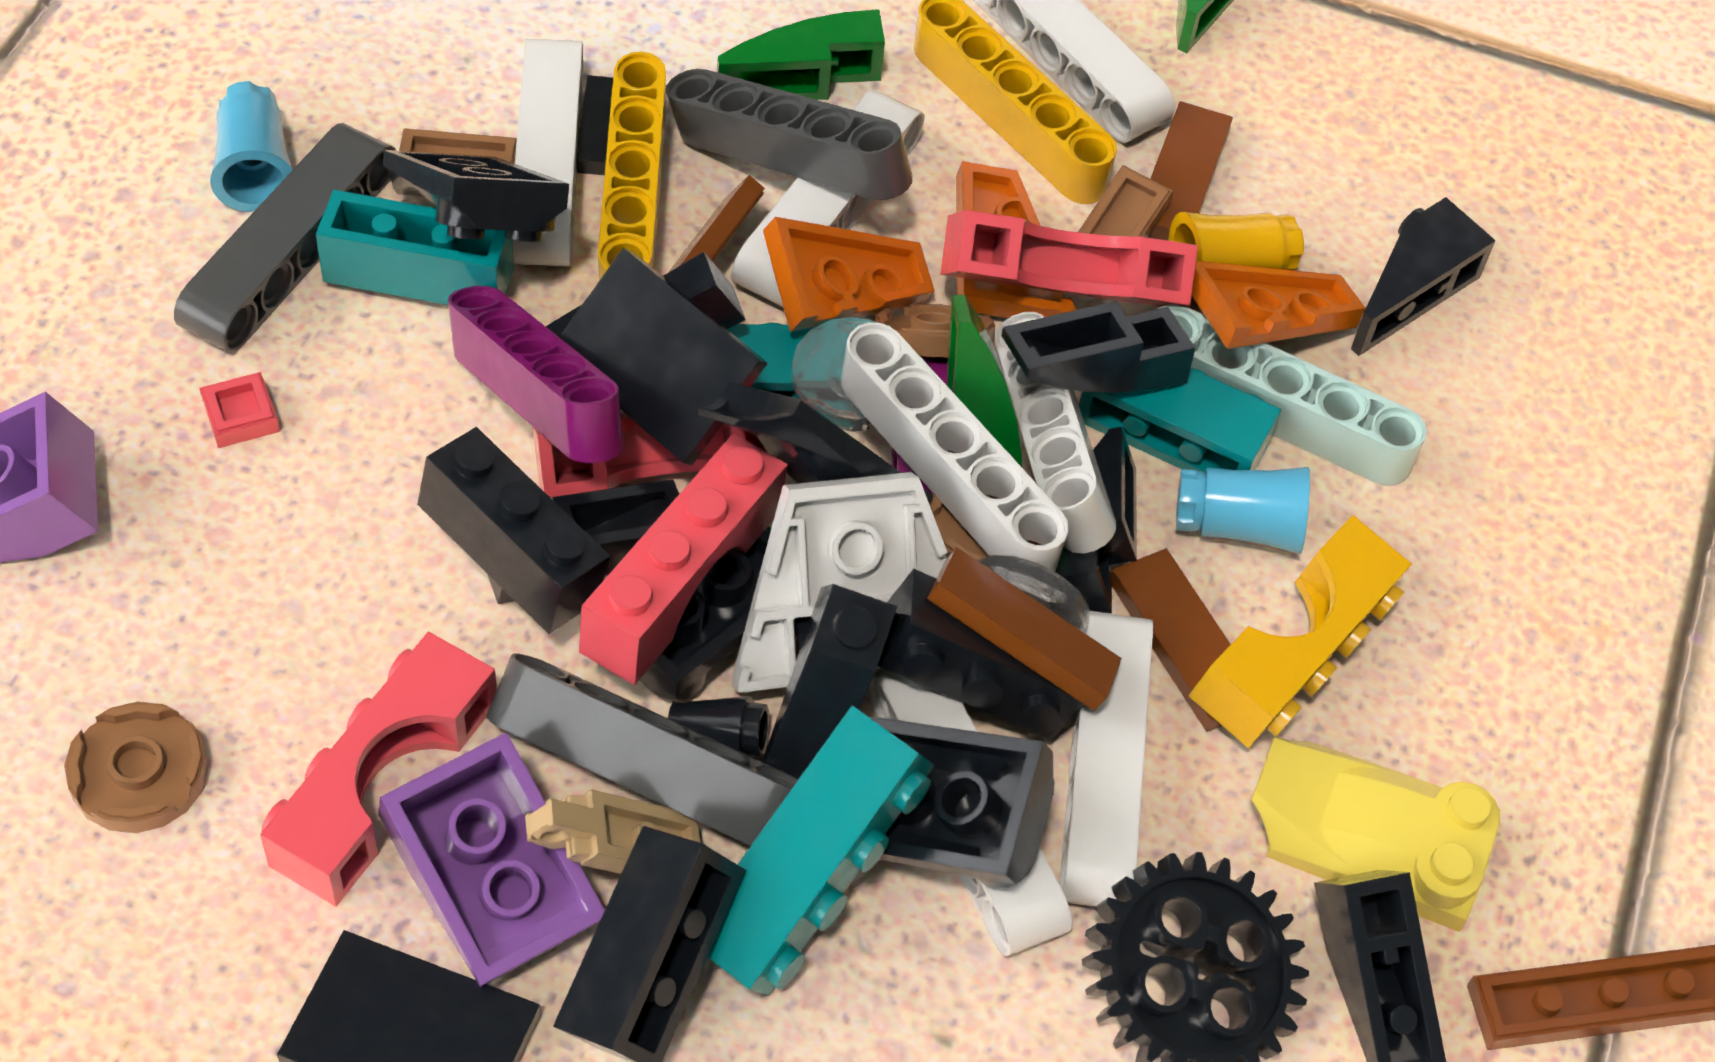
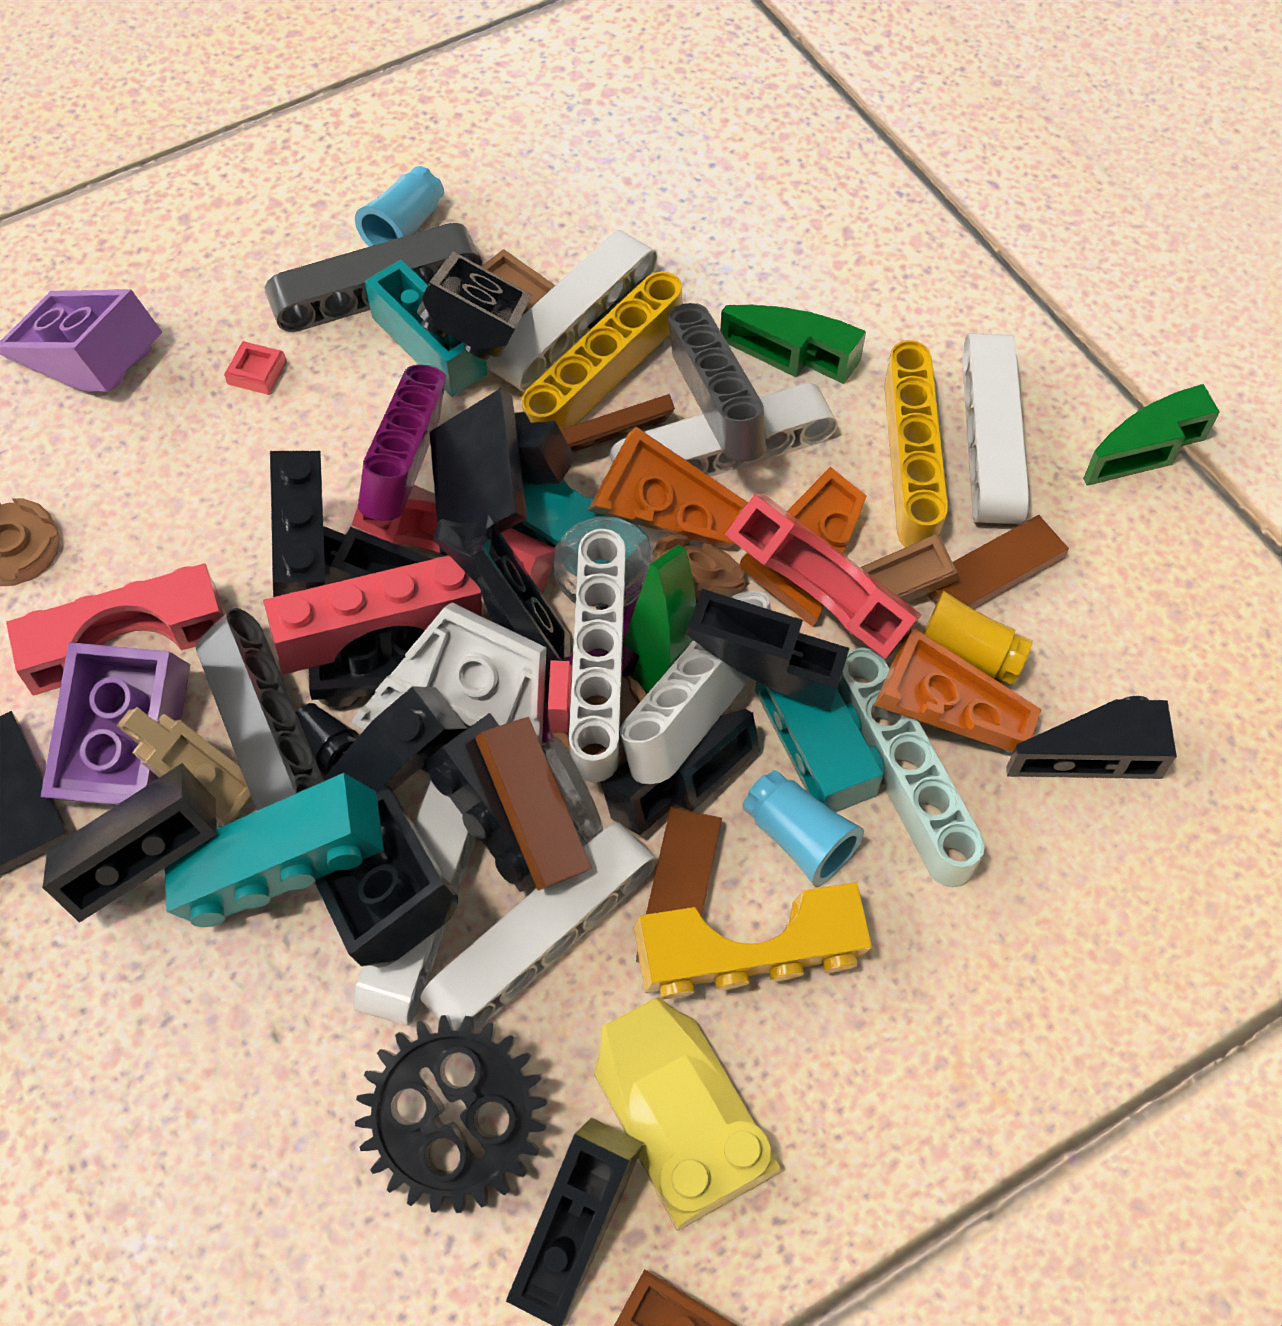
camera: 45 degrees right, 5 degrees up
none -> coral tile [548,660,572,733]

